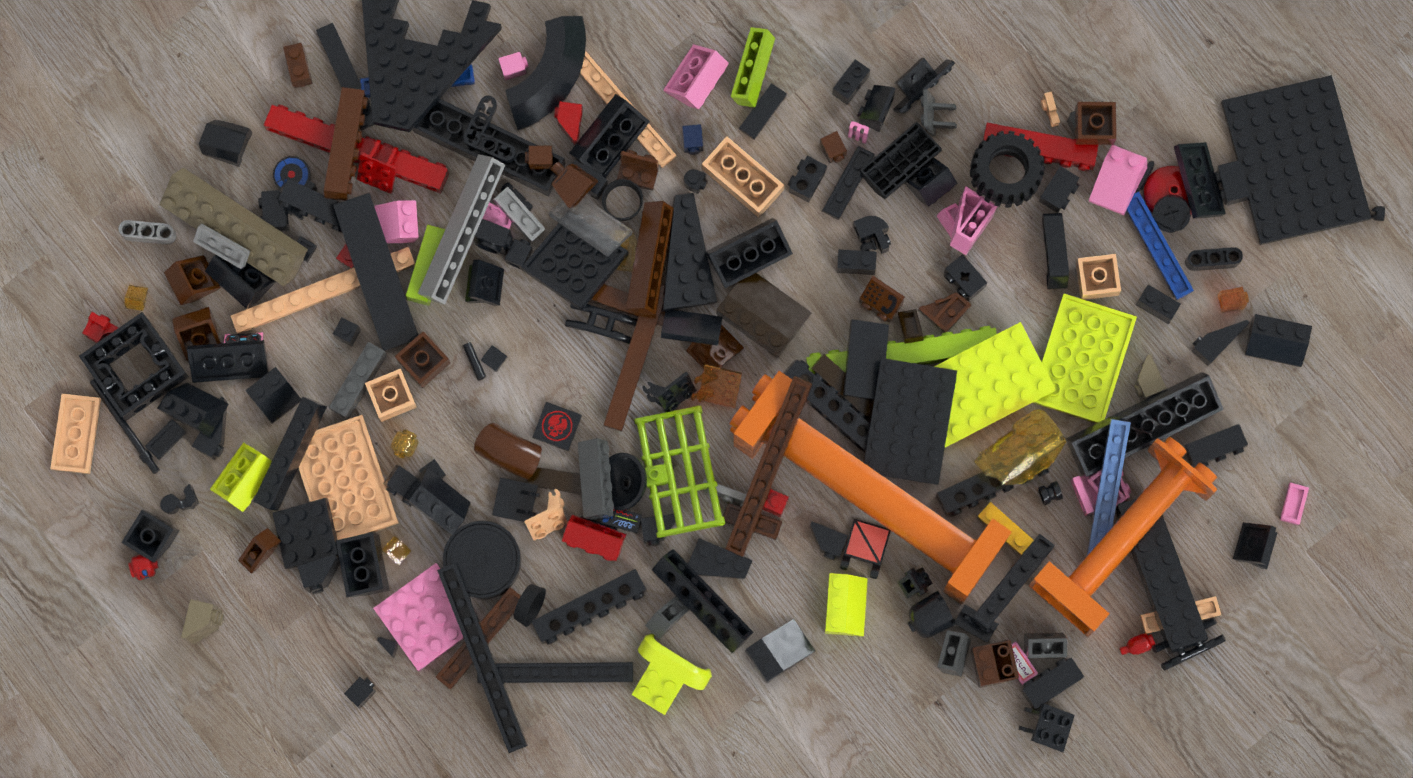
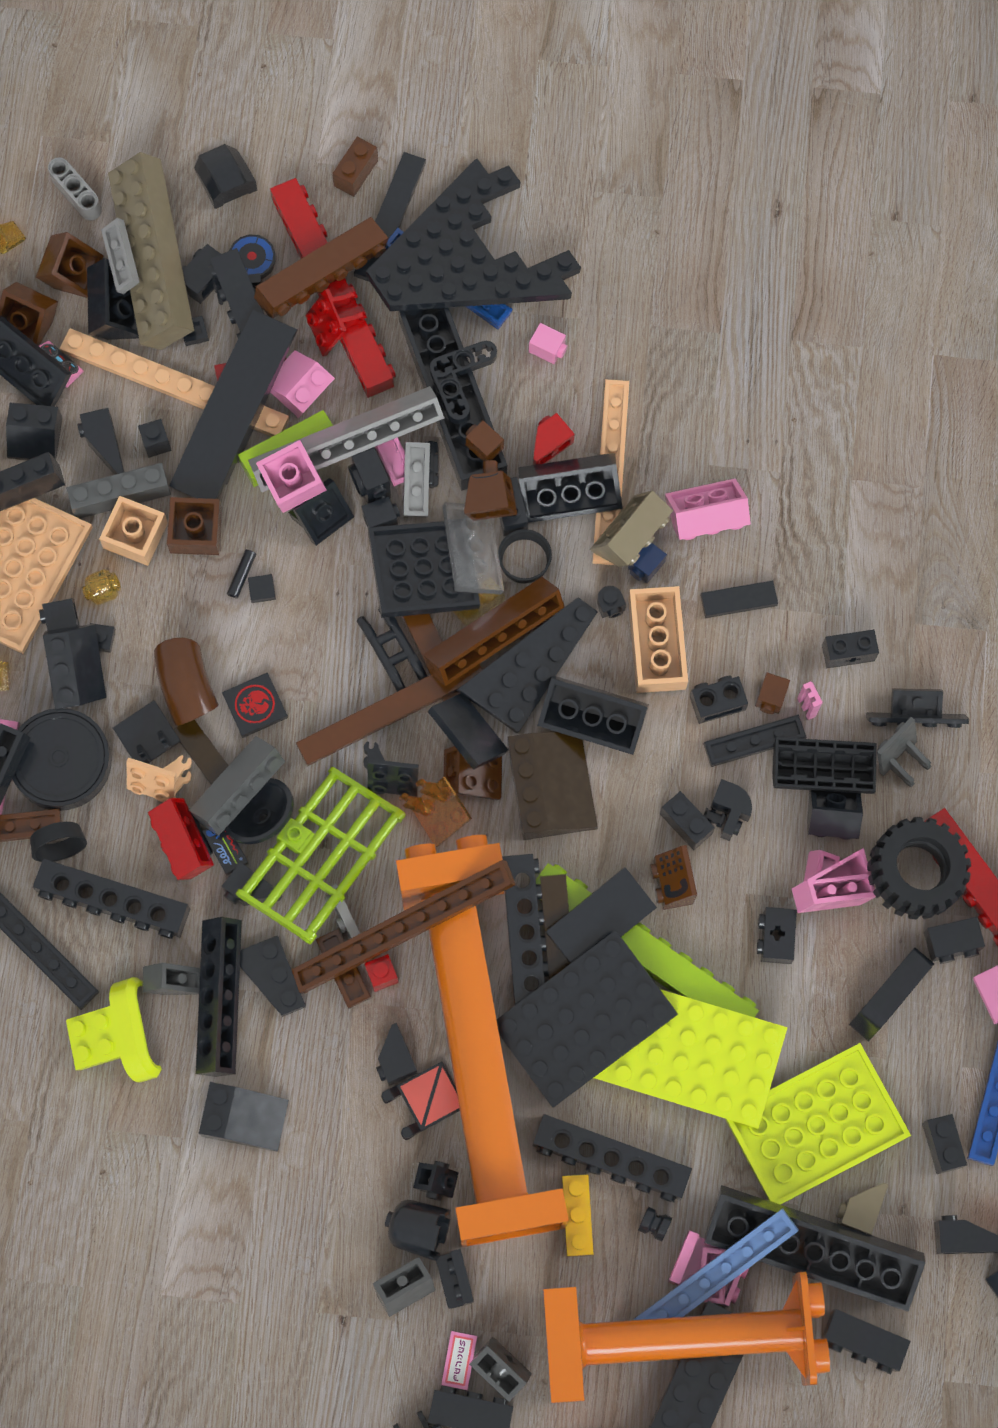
camera: 40 degrees right, 5 degrees down
black brick [505,16,586,130] -> none
reddish brown bracket [616,150,659,191] -> none
lime brick [731,27,775,108] -> none
neon yellow slope [825,573,868,637] -> none
black slope [857,85,896,132] -> none
dark brown tile [898,309,924,344] -> none
reddish brown wing [918,292,971,333] -> none
black tile [971,534,1055,631] -> none
reddish brown slope [971,640,1019,688] -> none
clear yellow slope [974,409,1066,485] -> none
light nougat brick [1075,254,1121,300] -> none
none -> black slope [77,408,124,475]
none -> bright pink slope [256,440,327,513]
none -> dark tan slope [590,490,673,567]

